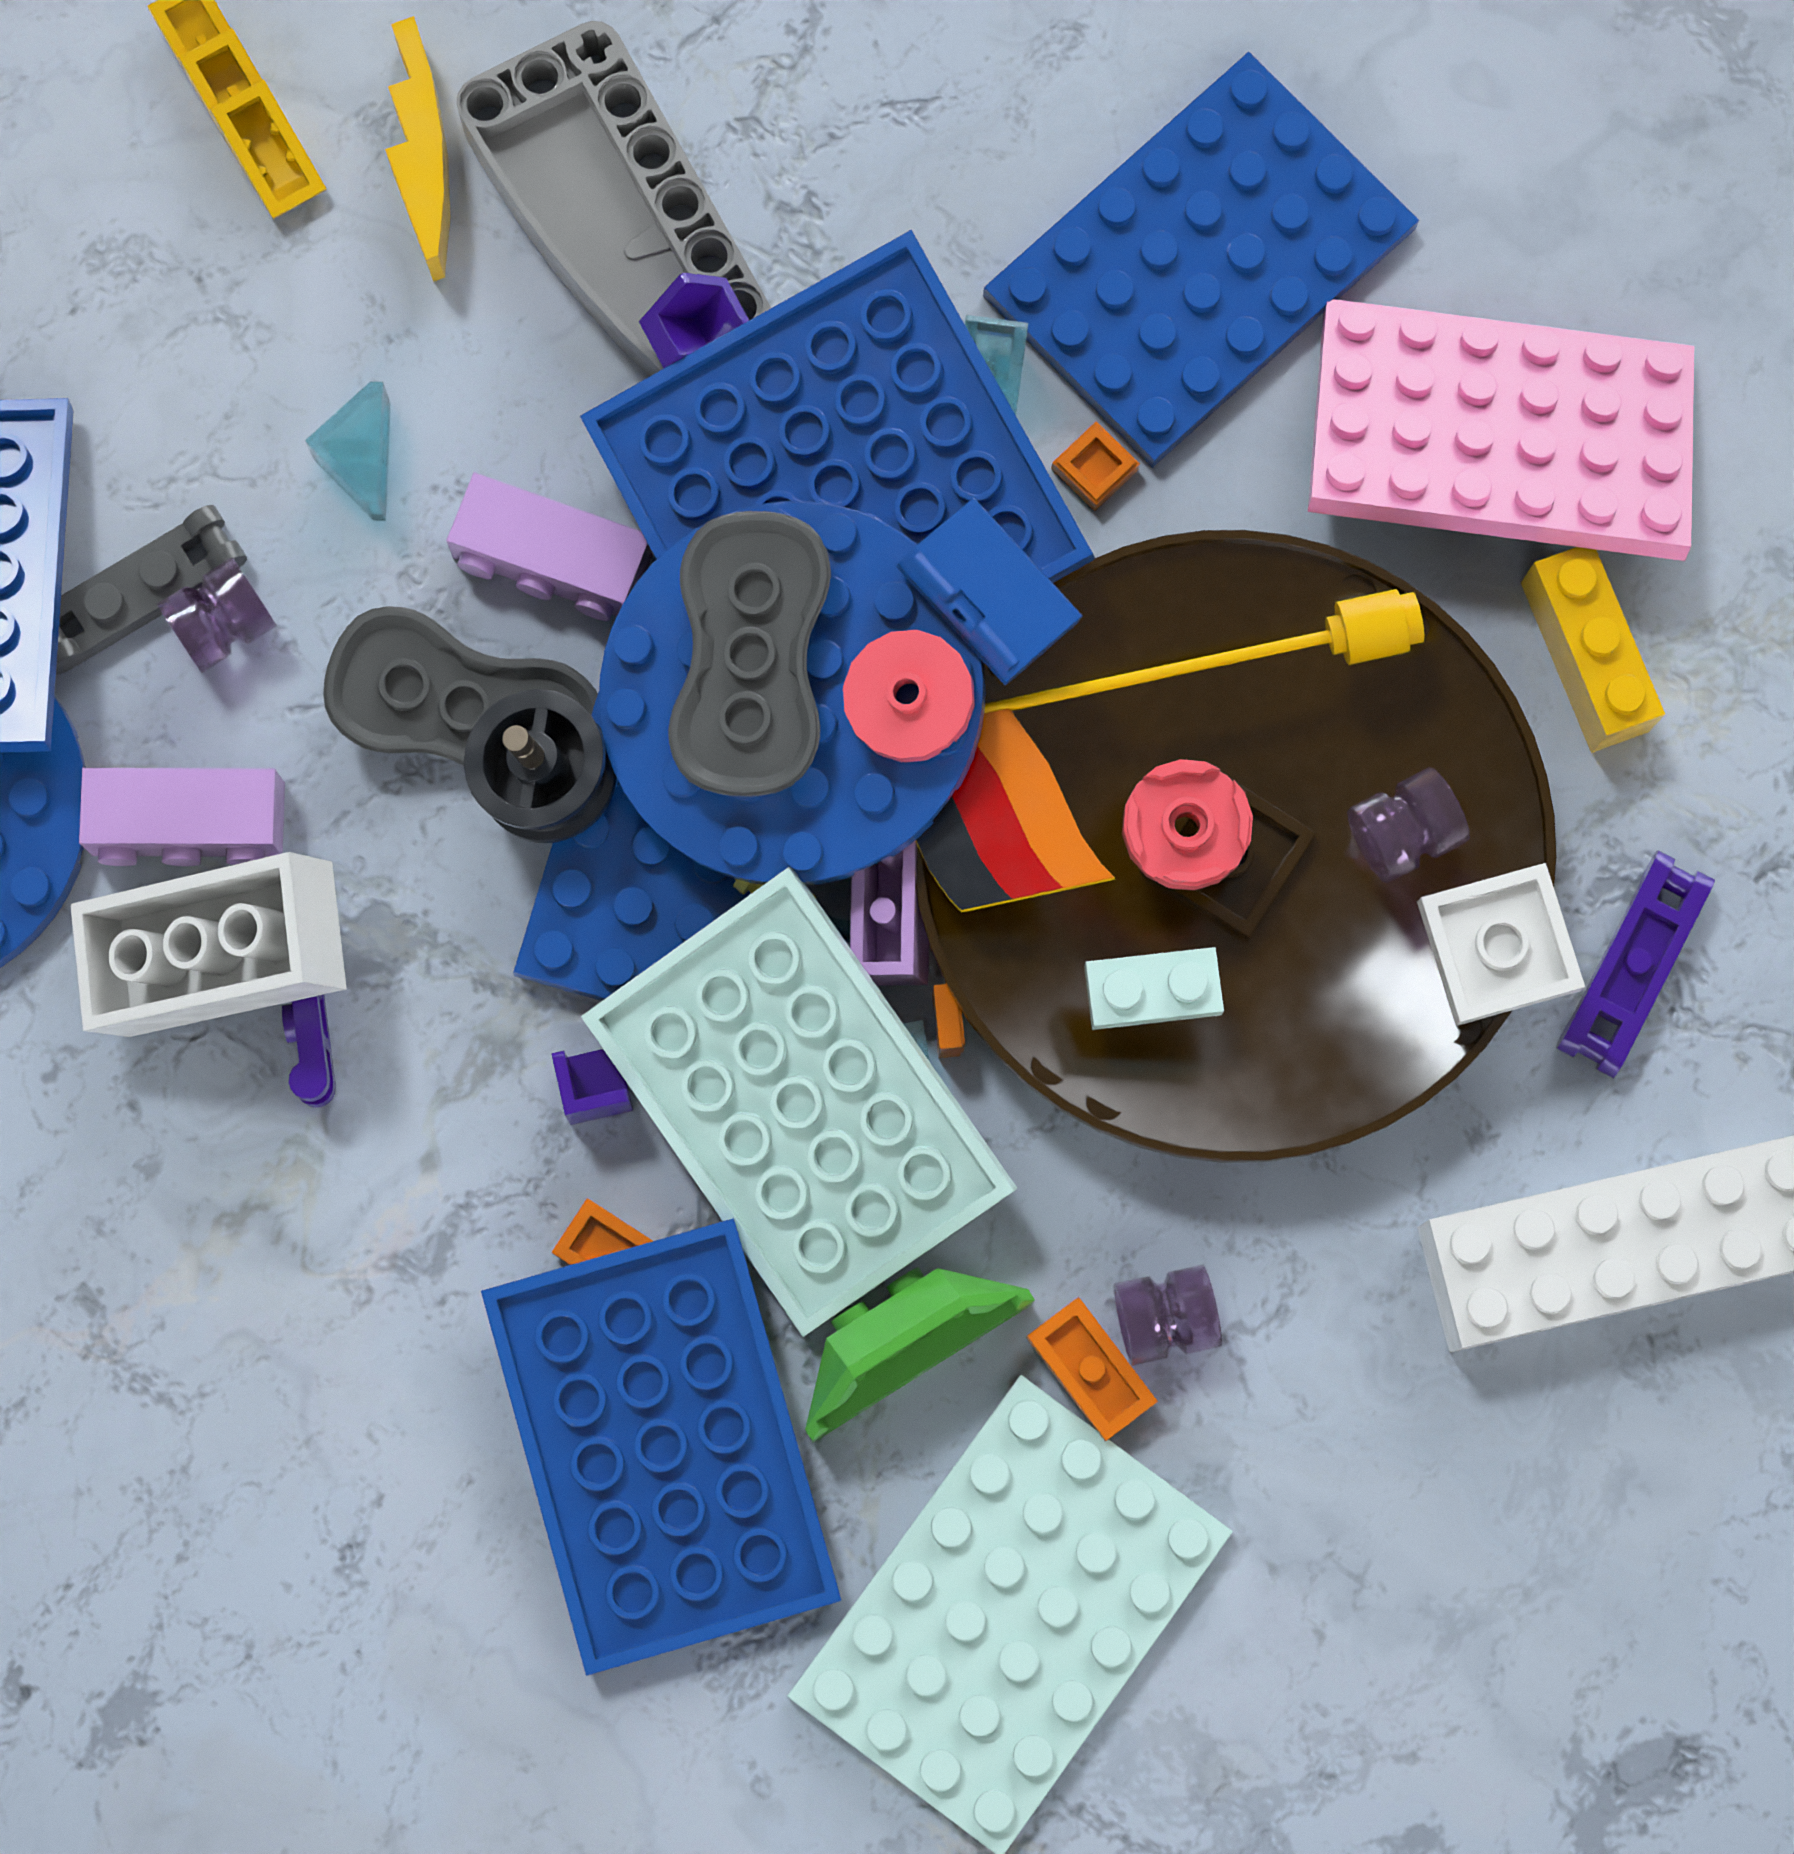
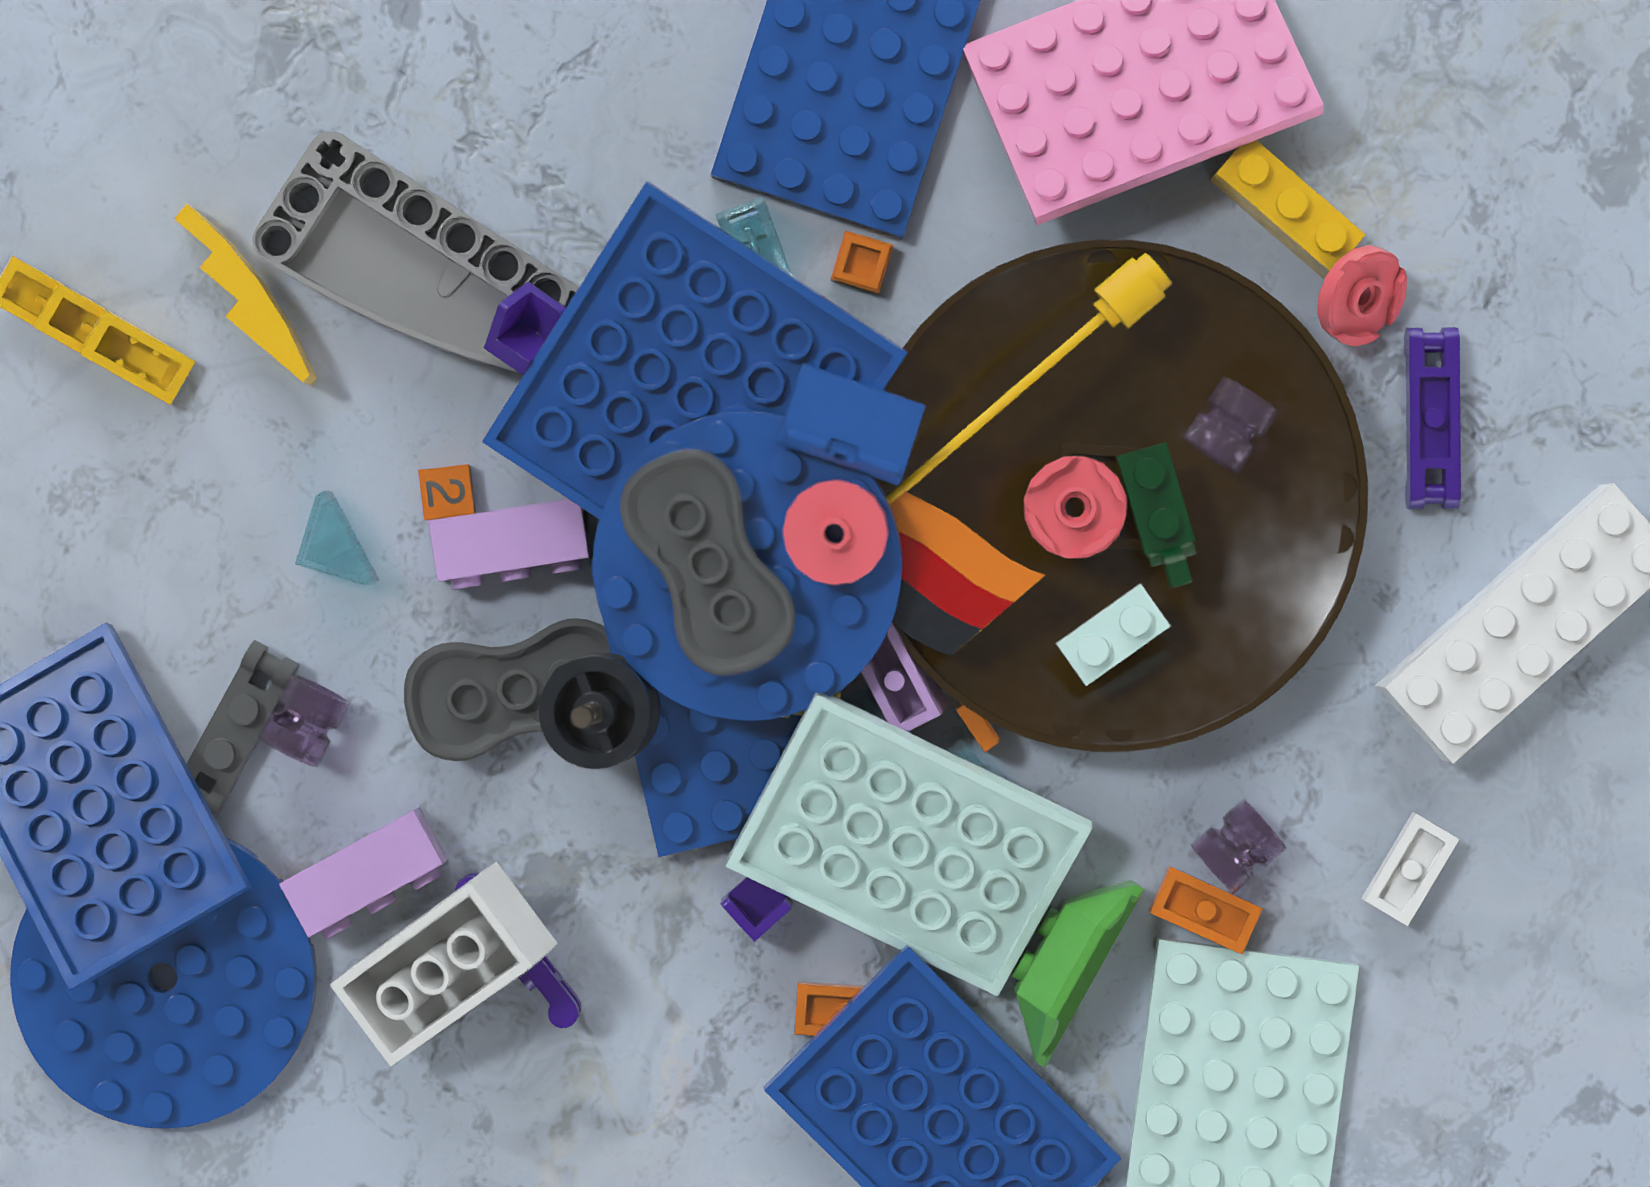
camera: 25 degrees left, 10 degrees up
white plate [1417,863,1585,1026] -> none
none -> orange tile [418,464,476,521]
none -> dark green hinge [1116,442,1196,588]
none -> coral plate [1317,245,1407,347]
none -> white plate [1361,812,1460,926]

